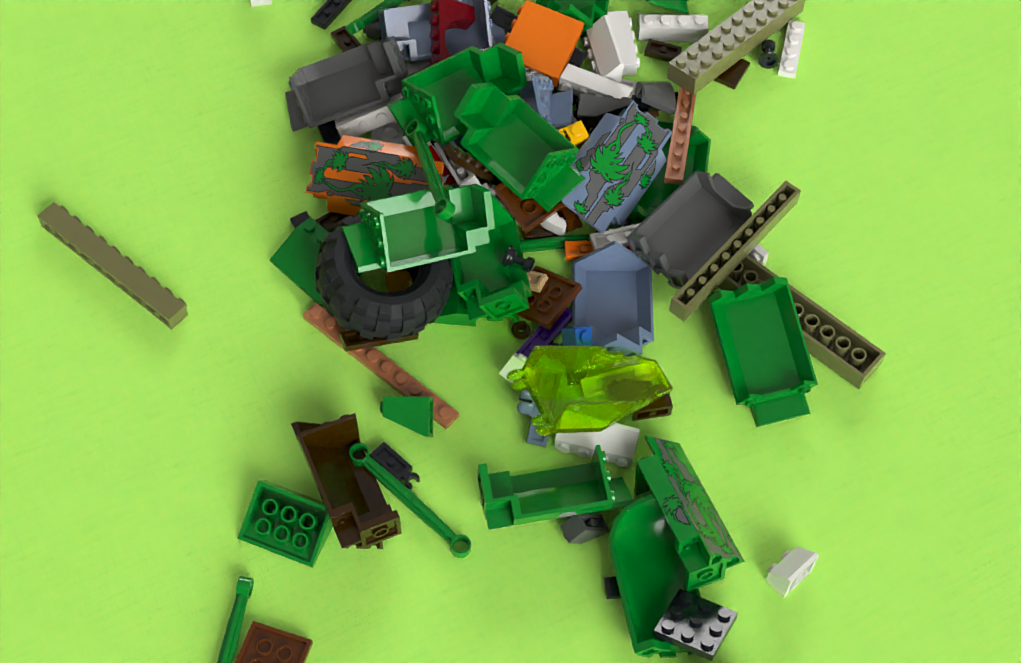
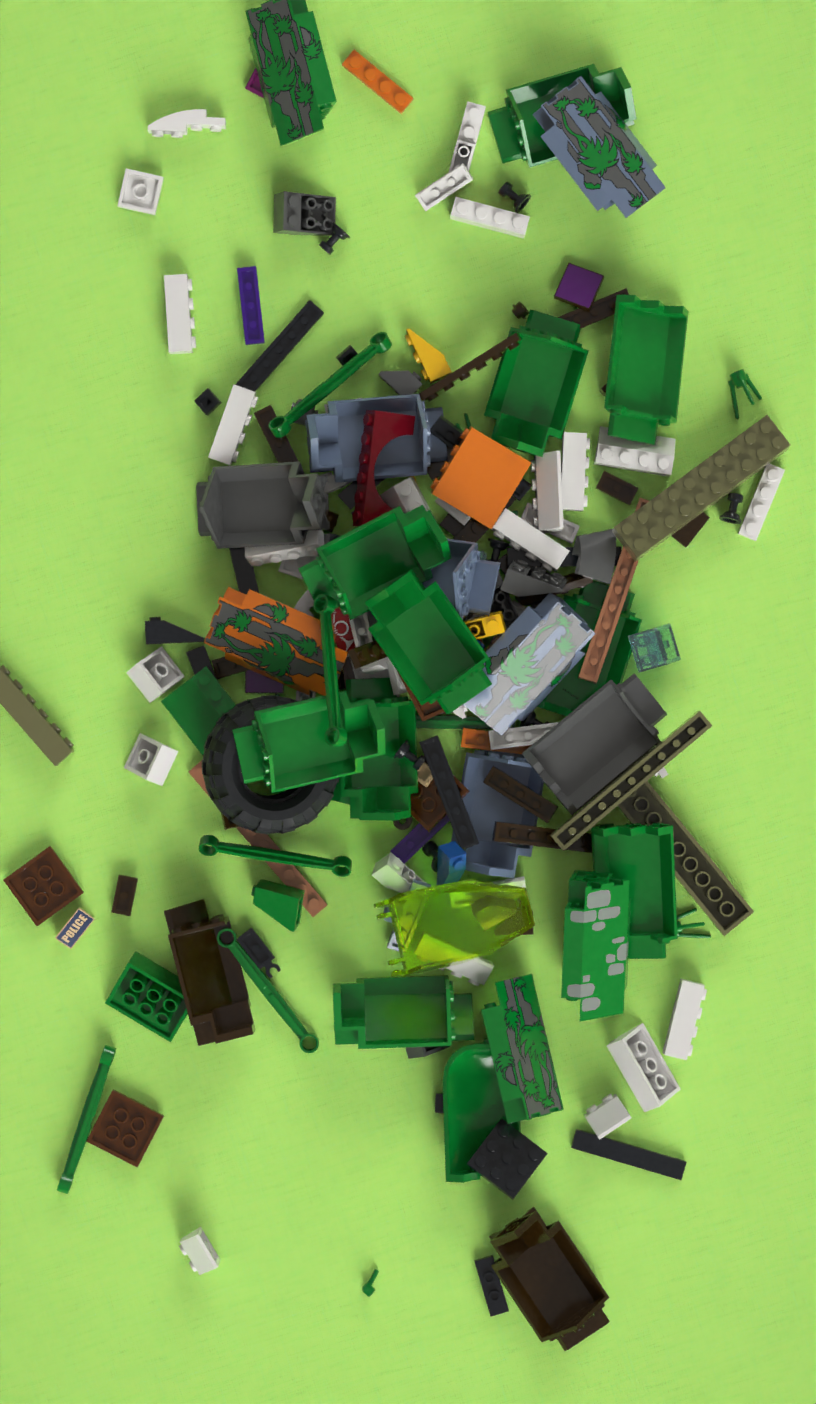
camera: 10 degrees right, 30 degrees up
none -> reddish brown plate [3,846,84,926]
none -> dark blue slope [55,907,95,949]
none -> dark brown plate [111,874,138,916]
none -> white slope [124,733,178,786]
none -> white slope [127,646,185,703]
none -> black slope [145,617,205,645]
none -> black tile [194,388,222,416]
none -> green piece [199,835,352,877]
none -> white brick [208,384,258,465]
none -> black tile [419,735,479,850]
none -> dark brown plate [483,766,558,823]
none -> dark brown plate [492,821,592,853]
none -> green panel [561,870,631,1022]
none -> black tile [571,1129,687,1180]
none -> white slope [607,1023,681,1112]
none -> clear light blue slope [628,623,681,673]
none -> white brick [662,979,707,1060]
none -> green plant [677,908,711,938]

